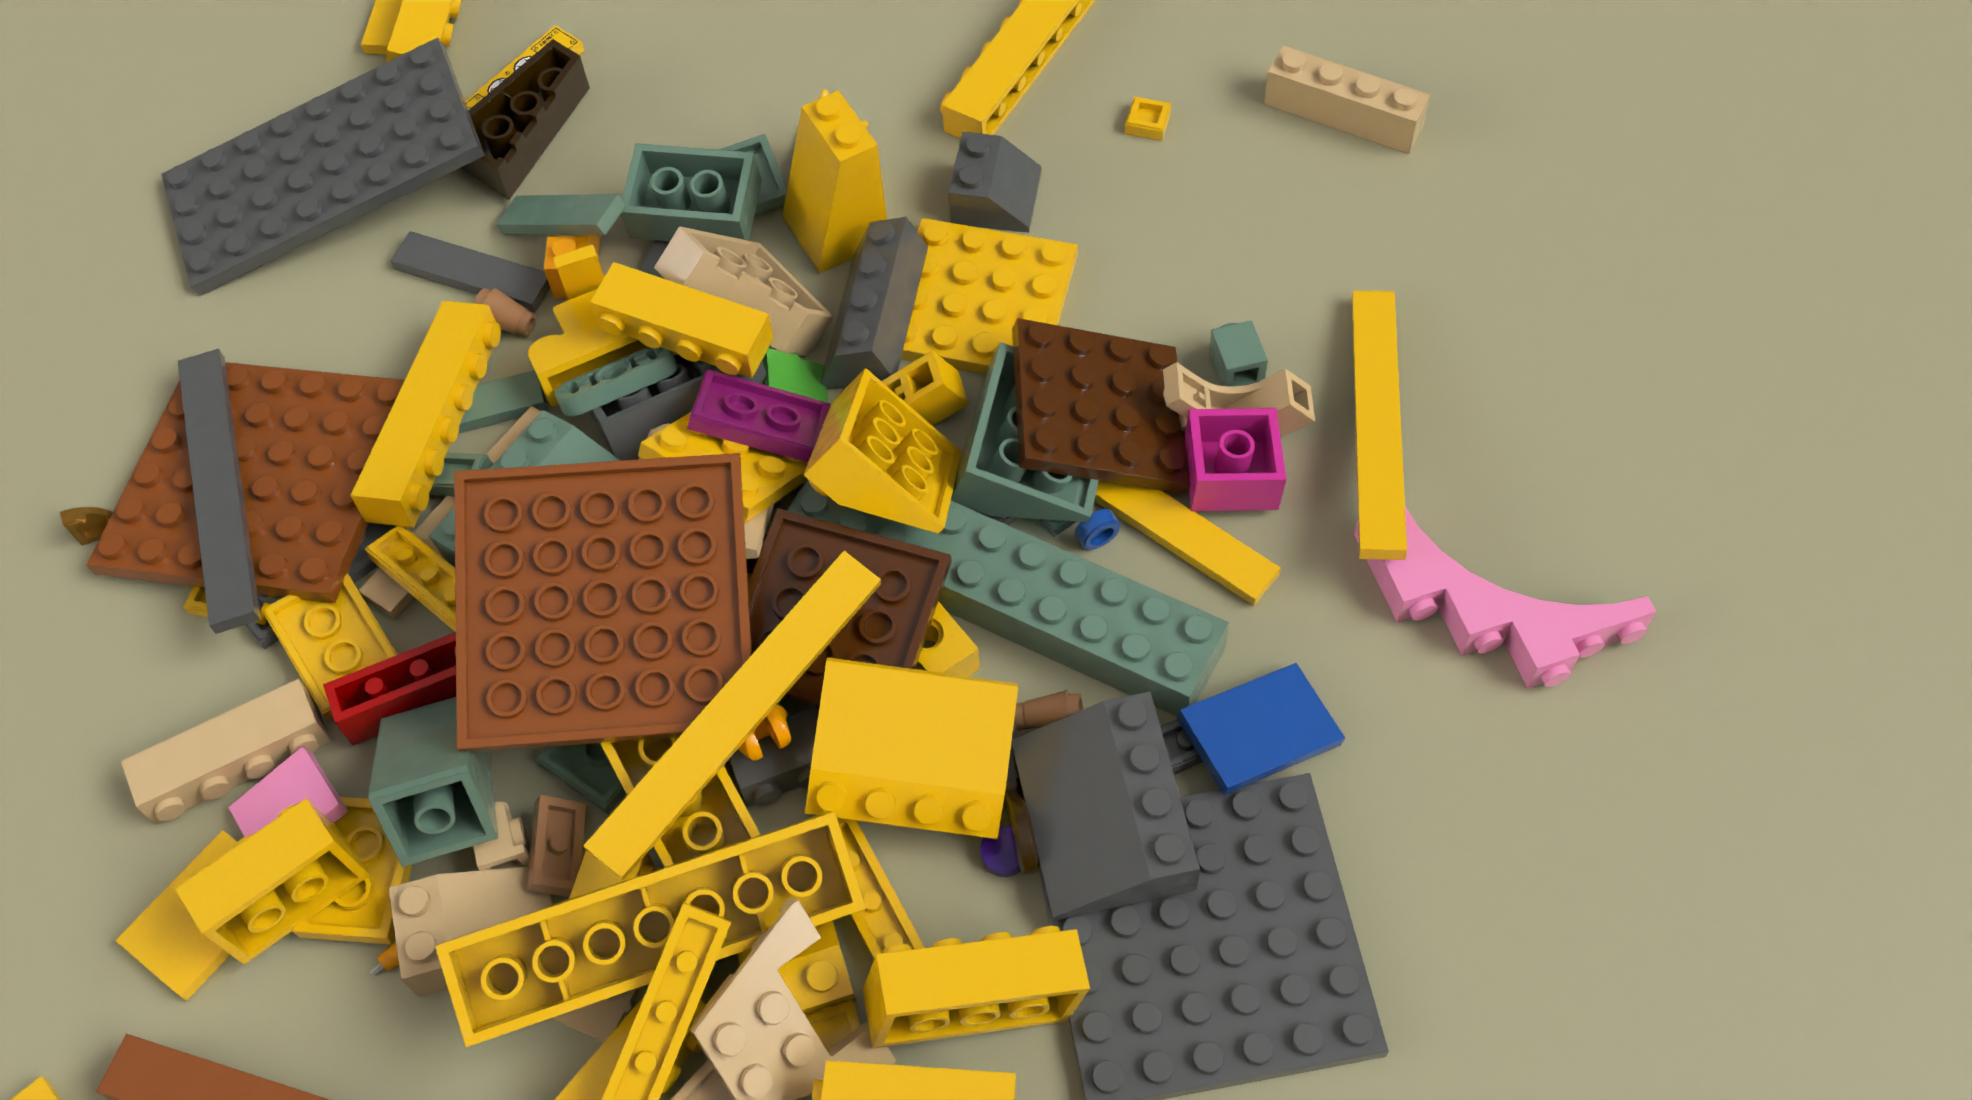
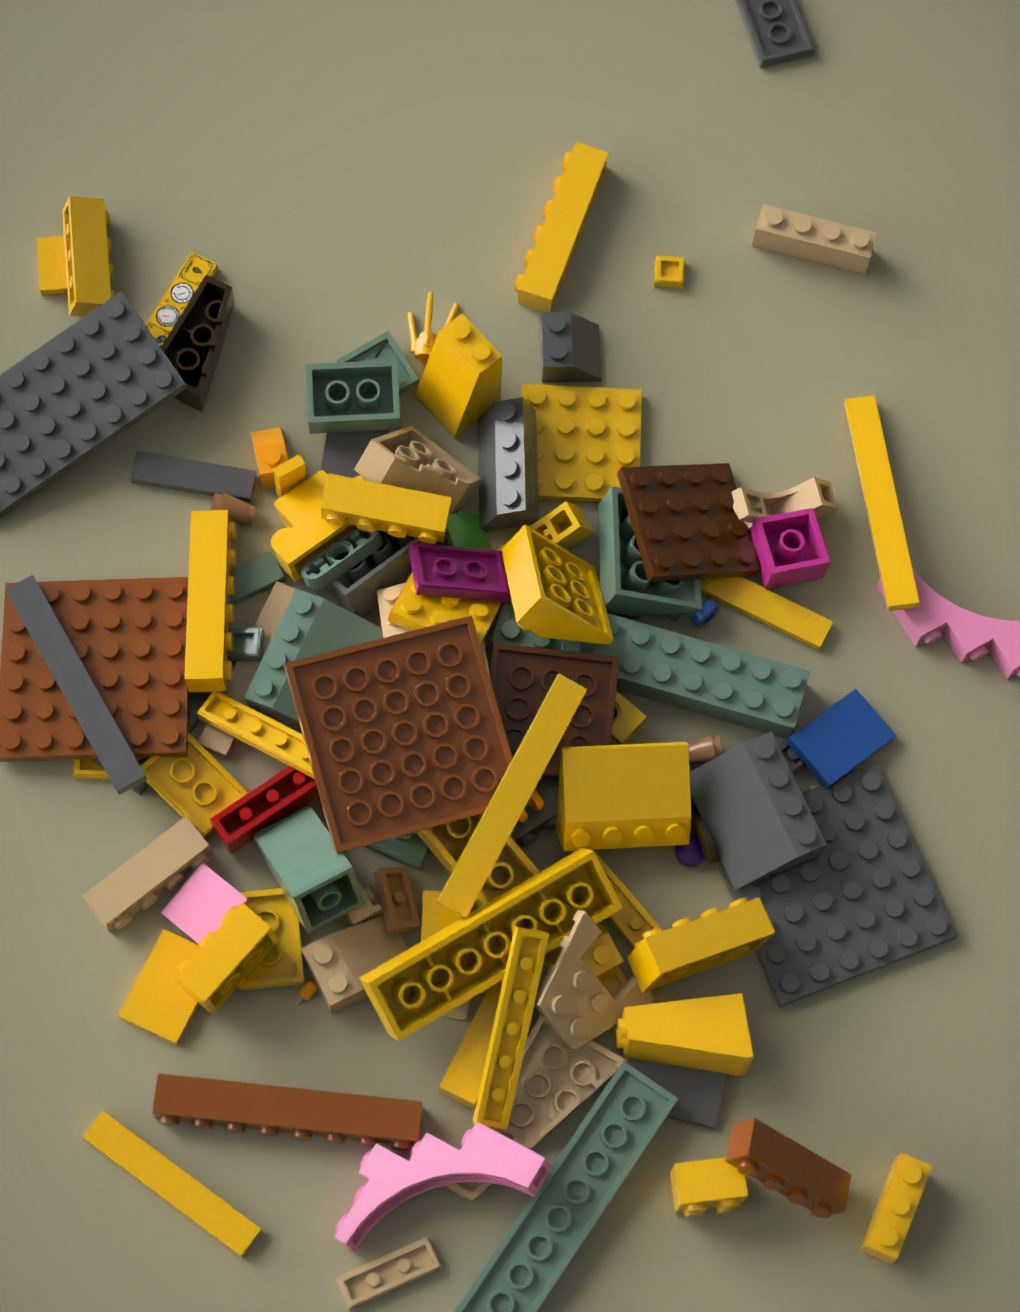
camera: 20 degrees left, 10 degrees up
sand green tile [495,194,626,235] -> none
sand green brick [1209,320,1268,387] -> none

